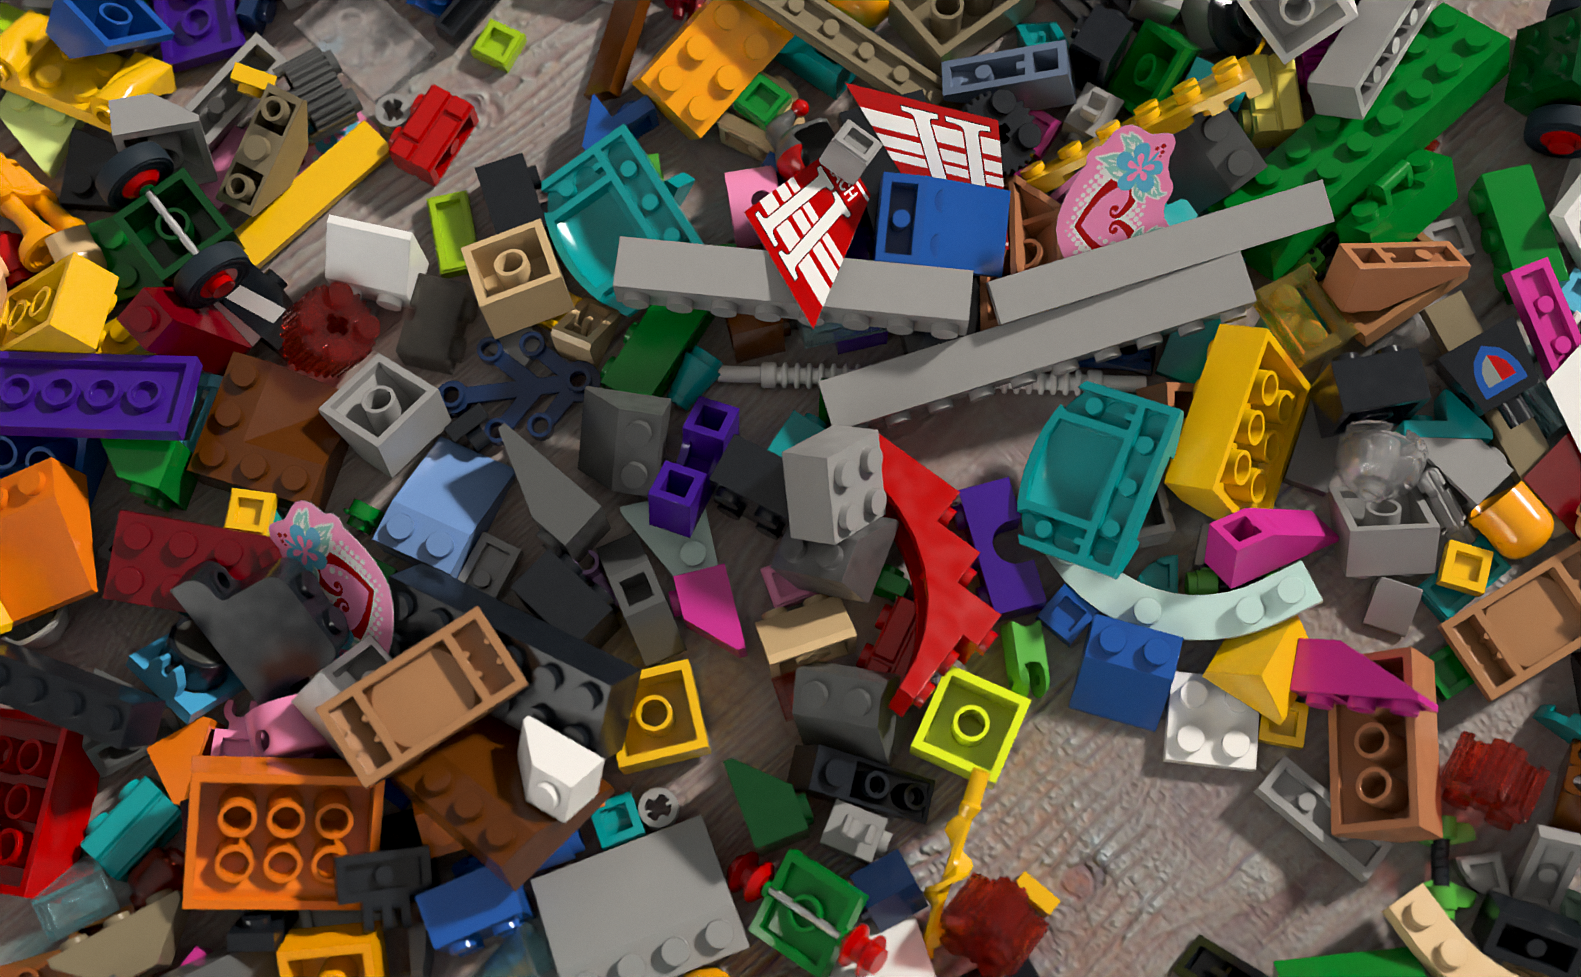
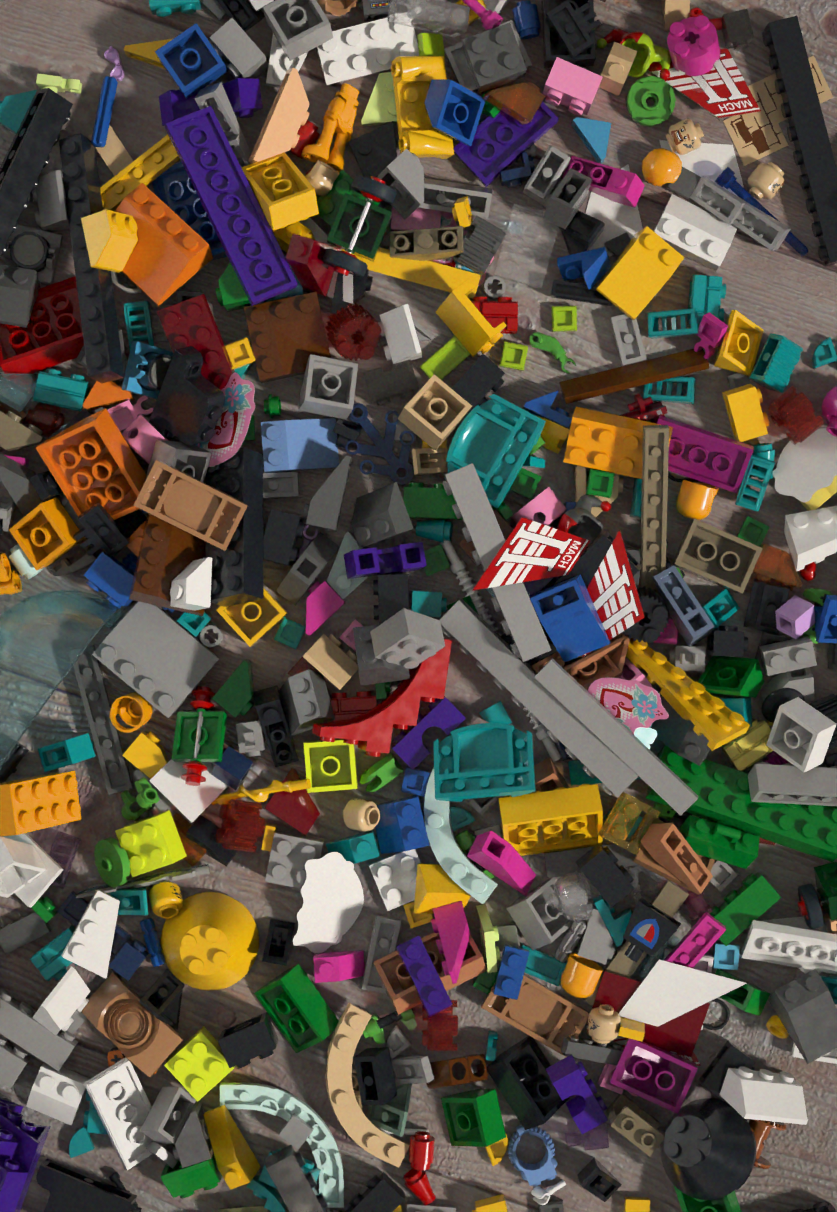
camera: 55 degrees right, 15 degrees up
light grey slope [819,119,883,185] -> none
yellow tile [1436,539,1494,597] -> none
none -> teal slope [123,301,155,349]
none -> dark red slope [265,768,320,836]
none -> light grey brick [265,830,324,889]
none -> teal tile [274,617,306,649]
none -> white sticker [293,852,364,953]
none -> dark pink slope [313,950,365,983]
none -> teal slope [326,830,380,864]
none -> tan head [343,798,380,832]
none -> dark purple arch [396,936,452,1017]
none -> green plate [424,545,450,576]
none -> yellow panel [436,279,507,357]
none -> yellowish green wing [476,904,501,973]
none -> teal tile [479,701,512,724]
none -> blue plate [493,944,530,1000]
none -> lime tile [499,341,528,371]
none -> green plate [510,468,541,499]
none -> bright green arm [529,332,576,374]
none -> yellow brick [535,415,570,454]
none -> clear pink brick [683,891,713,921]

